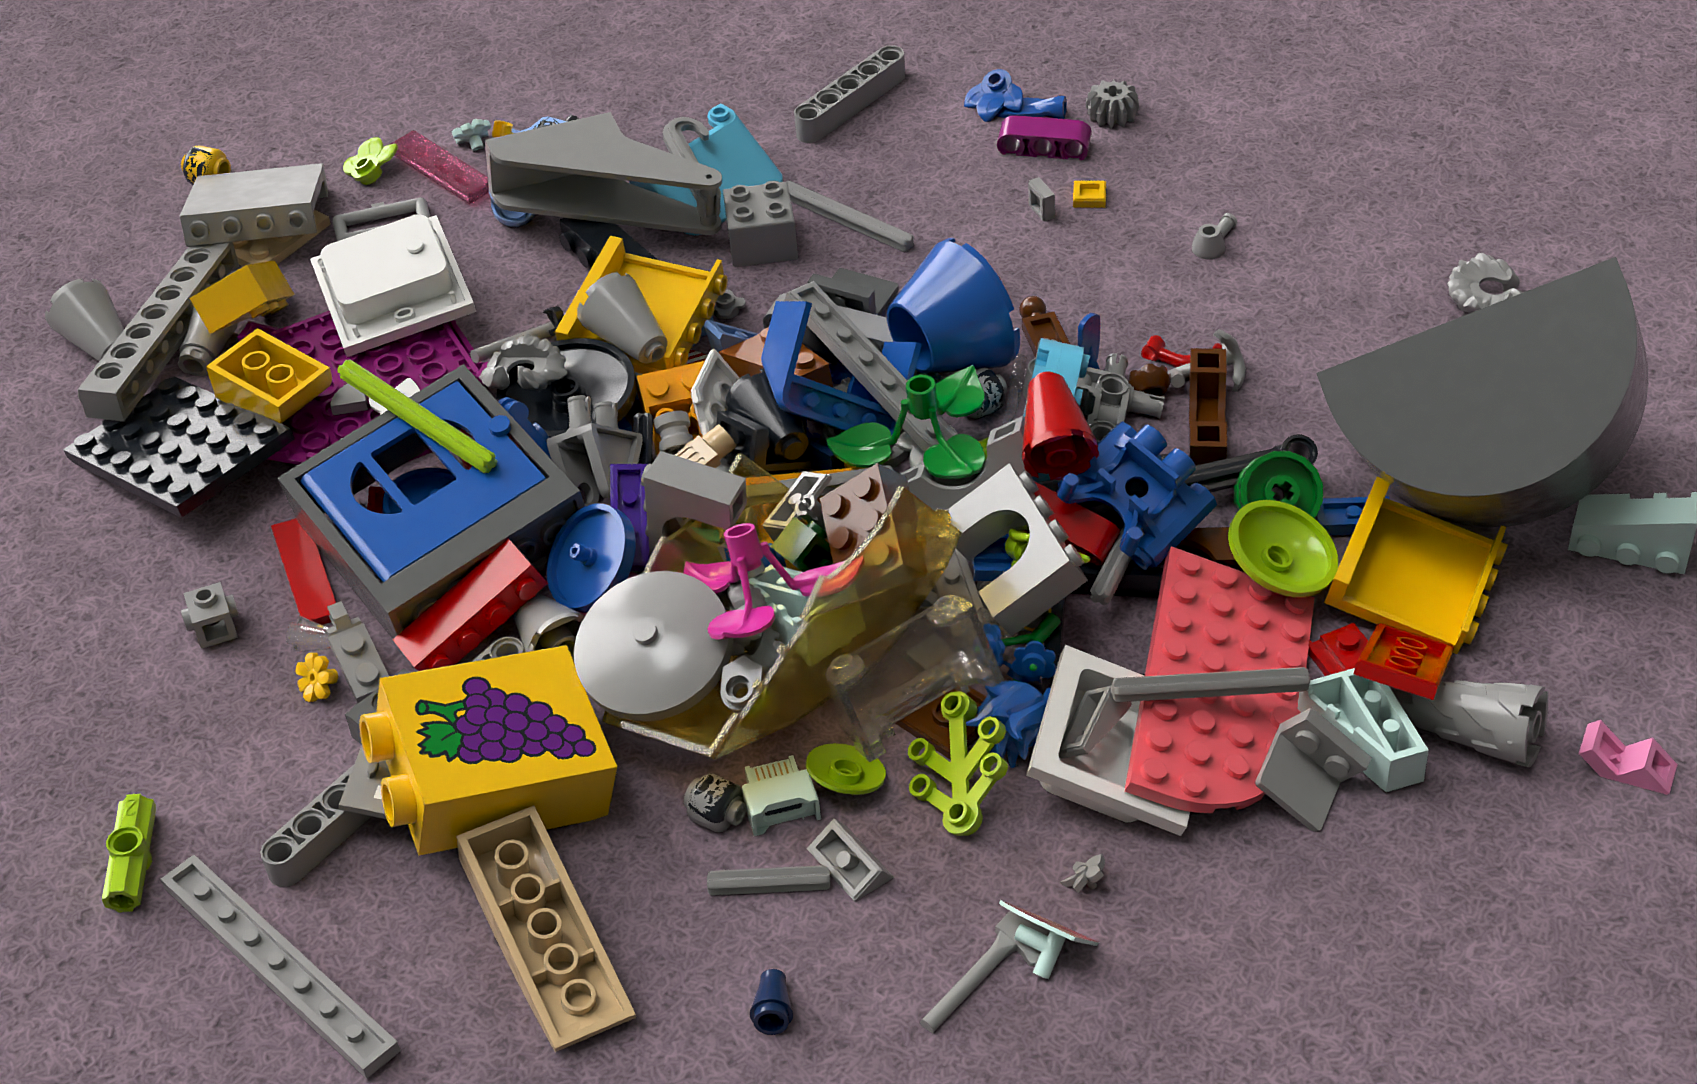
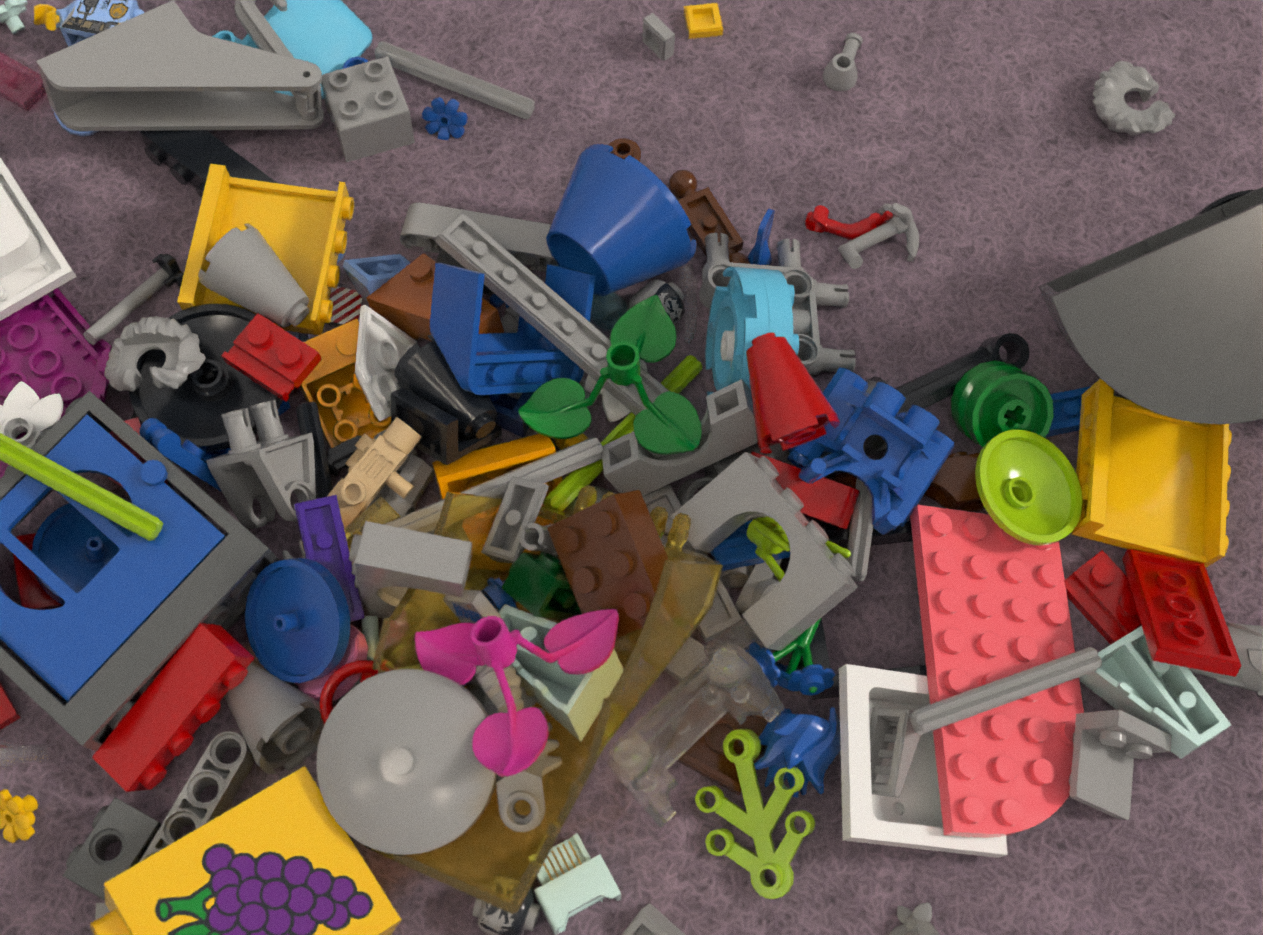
camera: 20 degrees left, 20 degrees up
light grey hinge [326,601,389,703] -> none
light grey wheel [653,411,694,455] -> none
light grey plate [713,290,746,319] -> none
lime dish [806,743,886,795] -> none
dark grey bracket [807,268,899,316] -> none
reddish brown plate [1128,364,1171,396] -> none
reddish brown arch [1188,348,1227,466] -> none
none -> red plate [221,313,322,402]
none -> blue plant [422,97,468,140]

